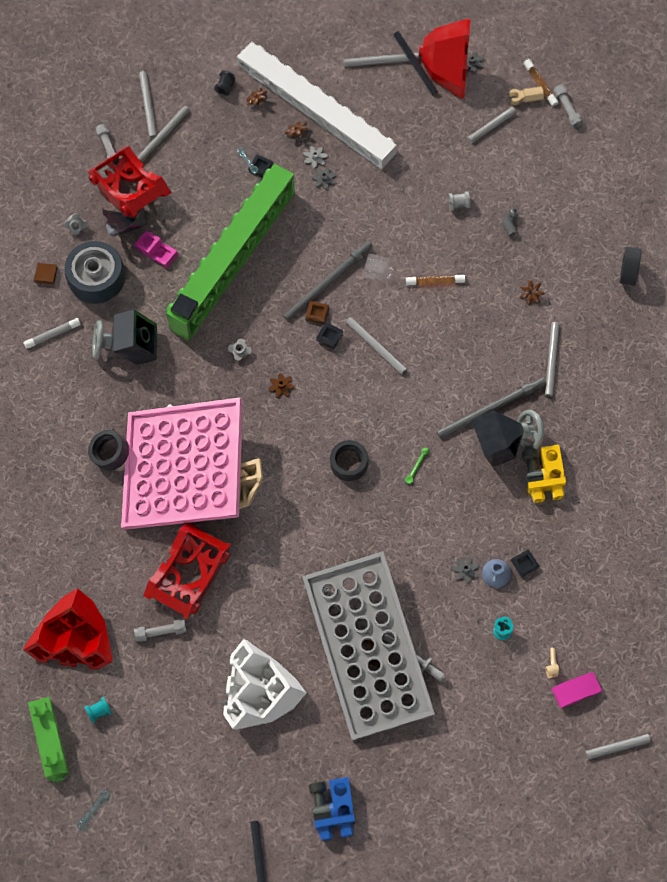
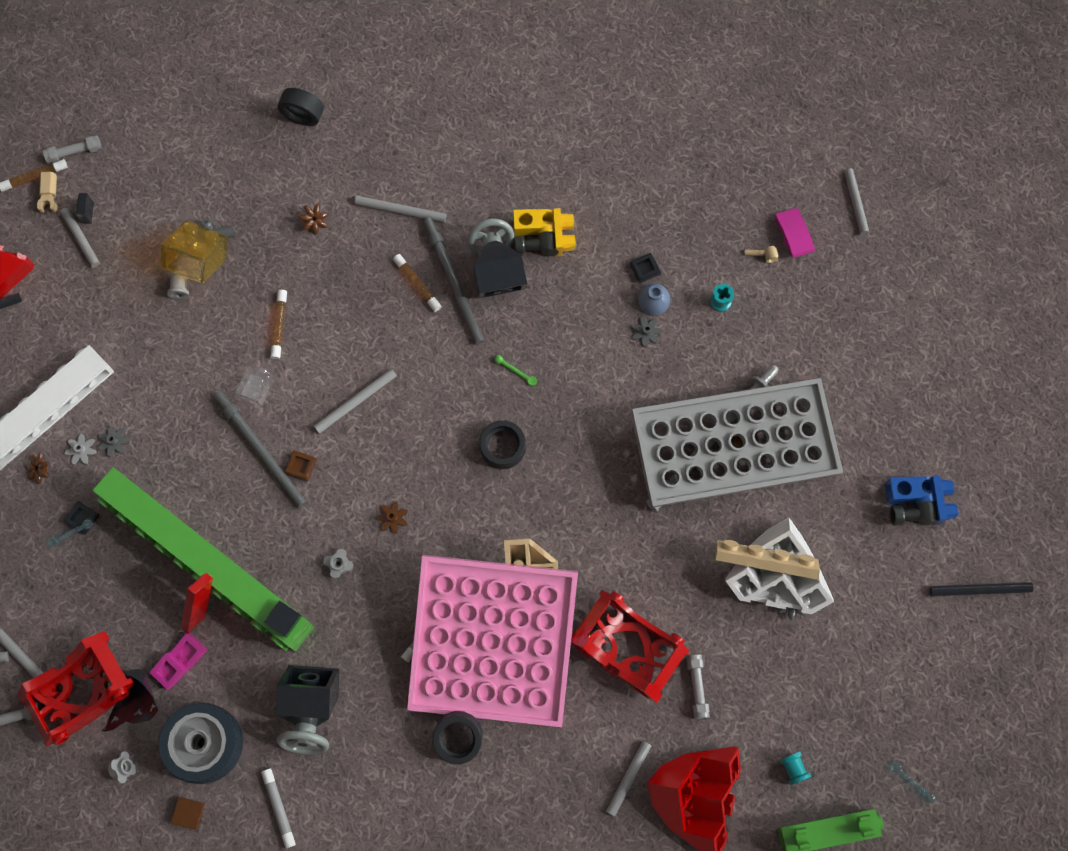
camera: 85 degrees left, 5 degrees up
black plate [316,322,343,350] -> none
none -> black tile [76,193,94,224]
none -> clear yellow brick [160,220,228,284]
none -> red tile [181,573,213,634]
none -> clear orange bar [393,254,442,312]
none -> light grey bar [606,741,651,817]
none -> tan plate [715,540,820,580]

